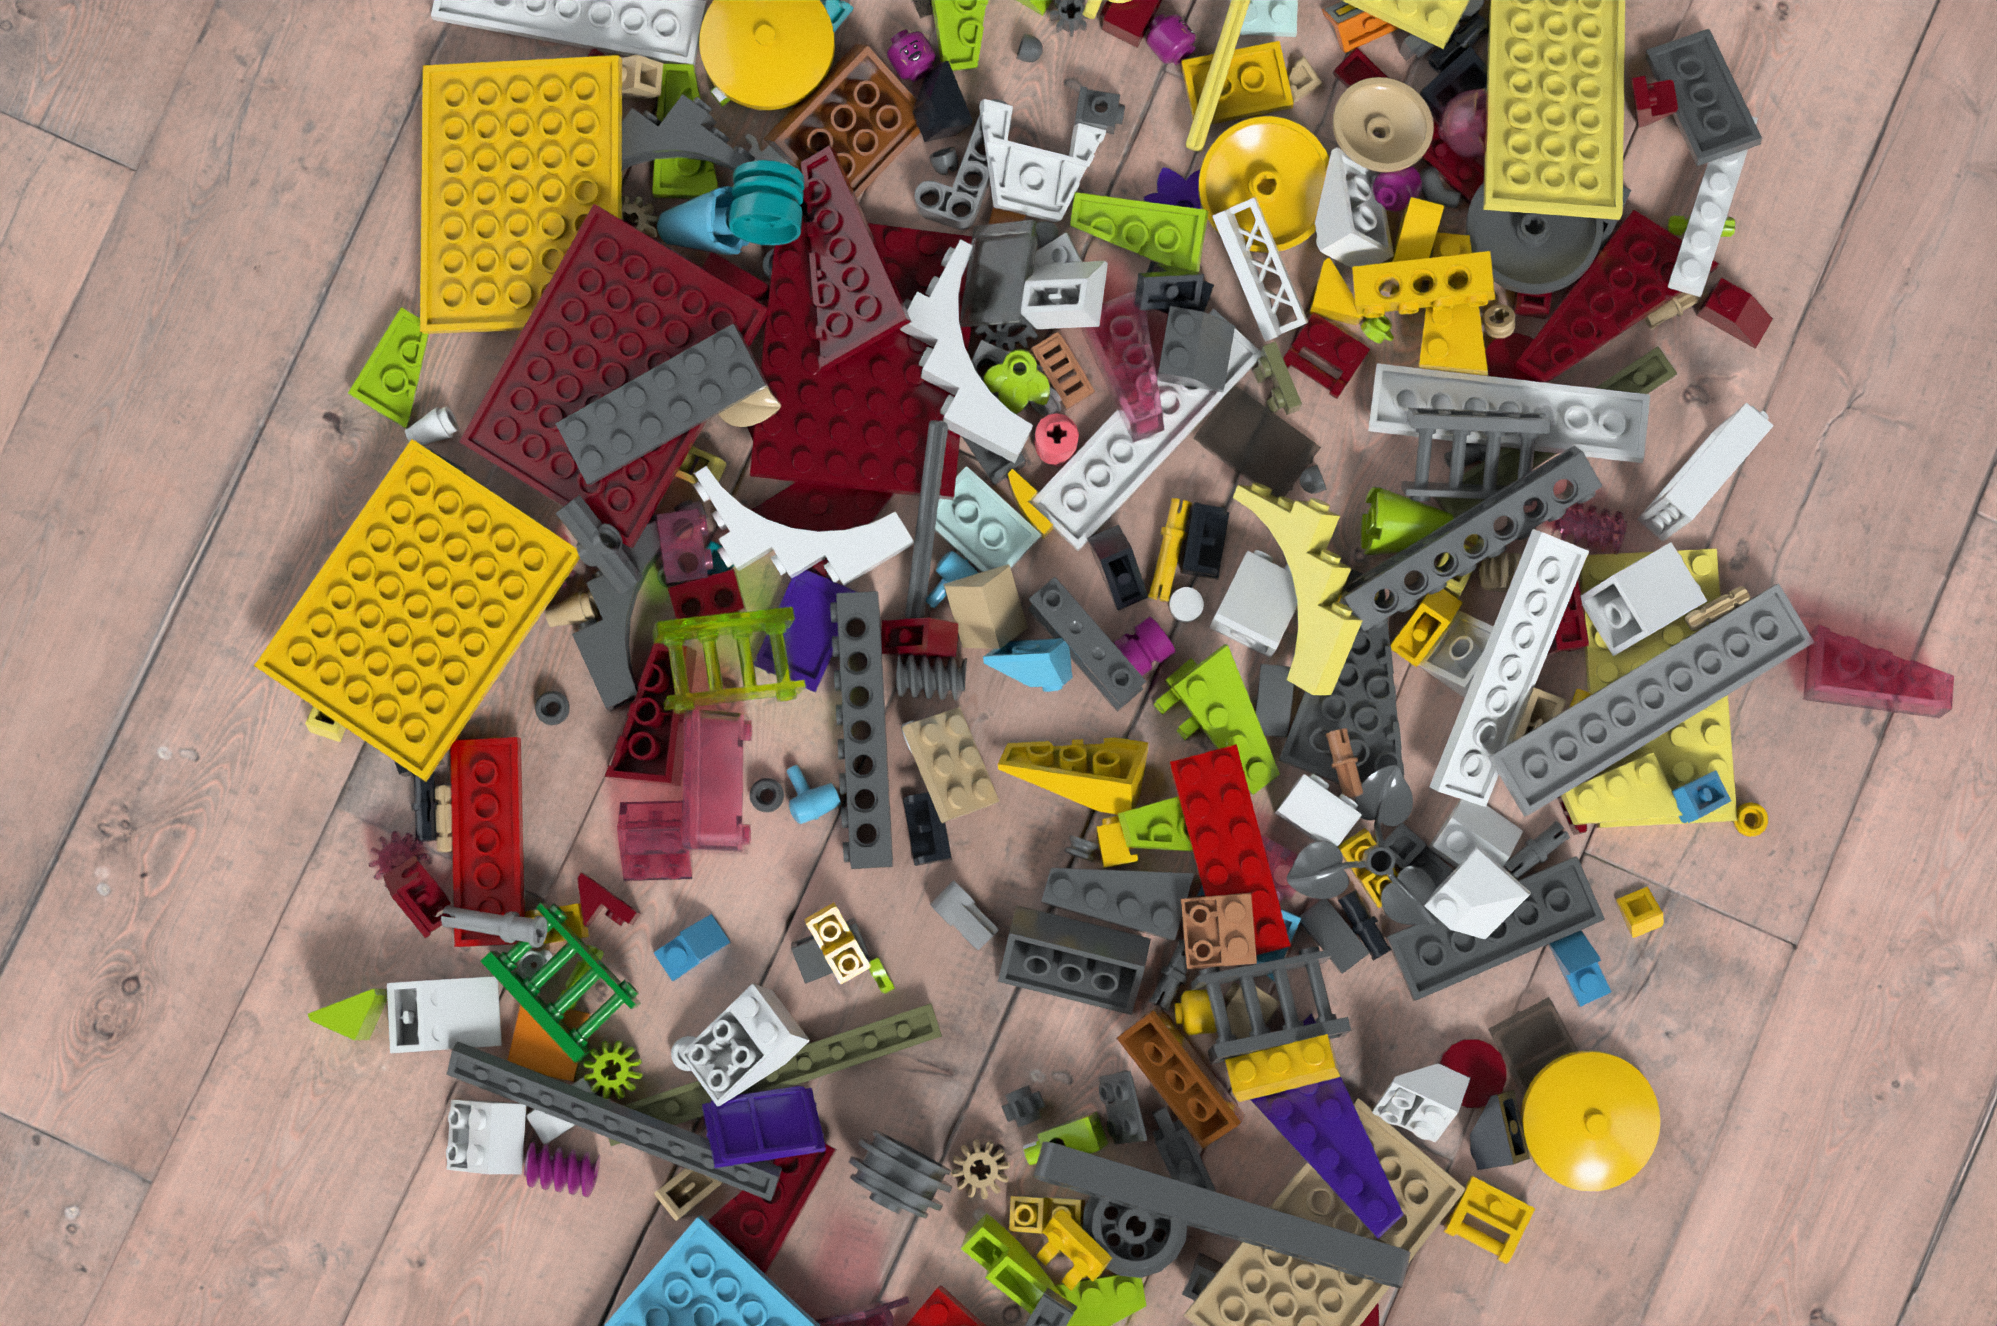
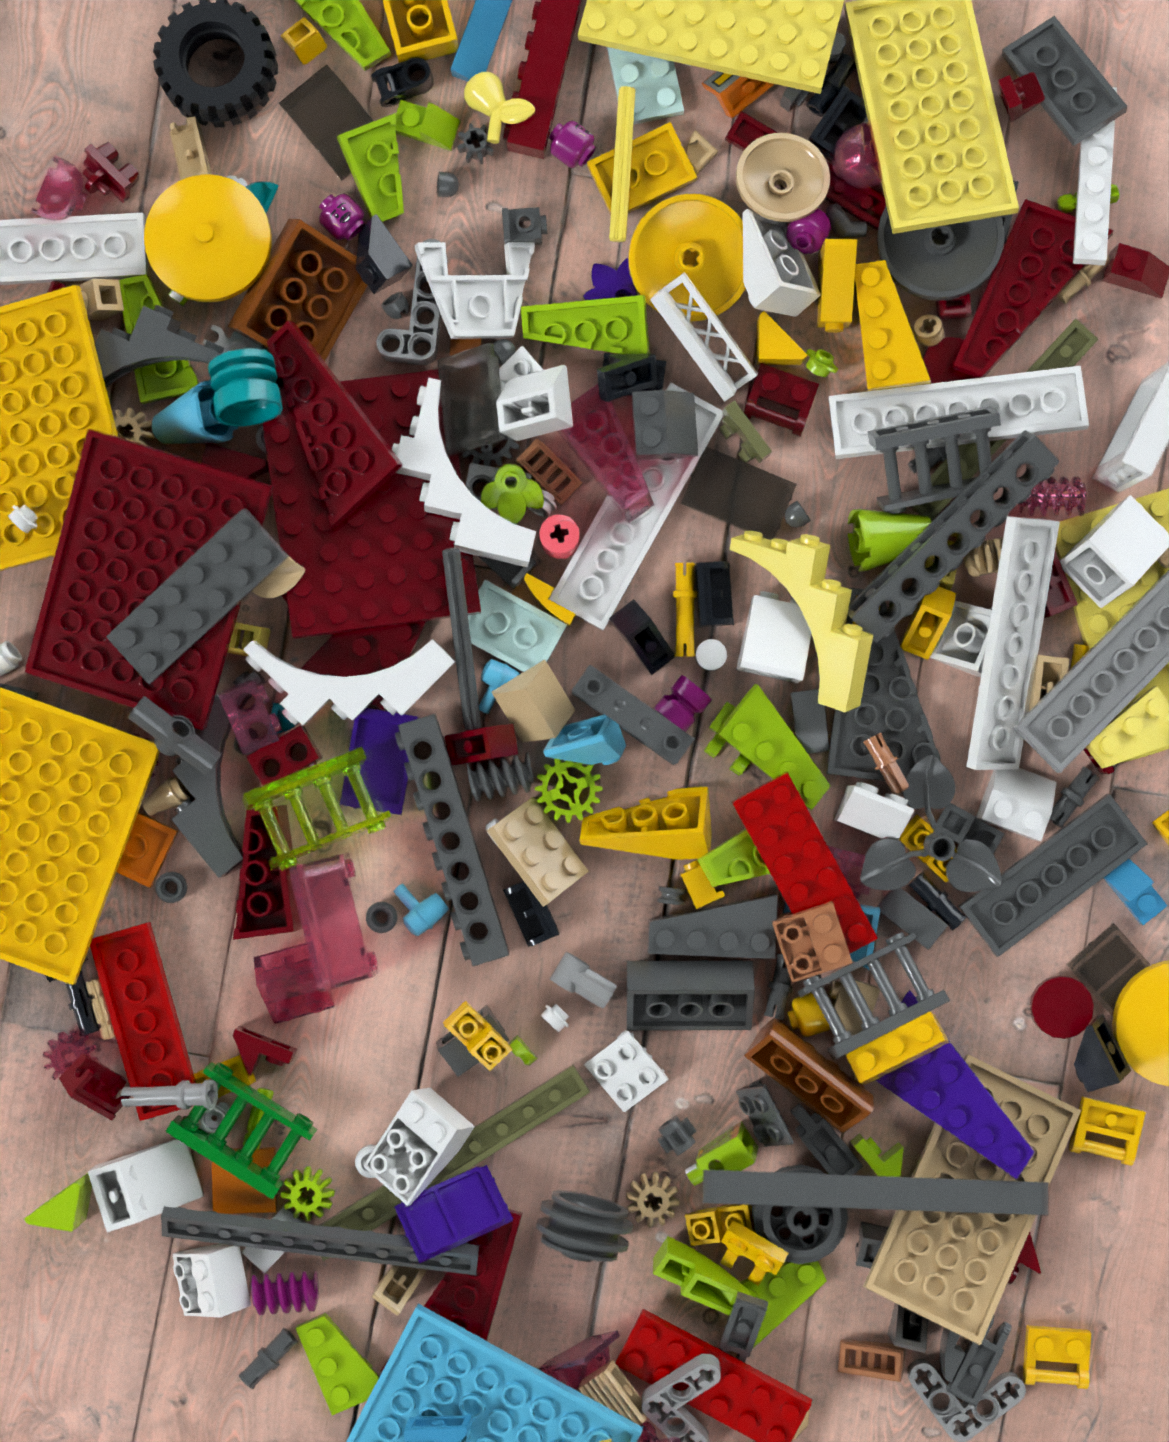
camera: 20 degrees left, 5 degrees up
dark azure slope [654,914,731,982] -> none
yellow brick [1352,251,1495,318] -> none
white slope [1372,1063,1470,1143] -> none
white slope [1425,846,1531,939] -> none
none -> white plate [8,504,38,534]
none -> orange tile [117,812,179,888]
none -> dark grey pin [239,1328,298,1389]
none -> lime wing [295,1313,380,1416]
none -> lime gear [535,758,603,823]
none -> white plate [540,1004,569,1032]
none -> white hinge [584,1030,669,1112]
none -> lime slope [850,1133,904,1177]

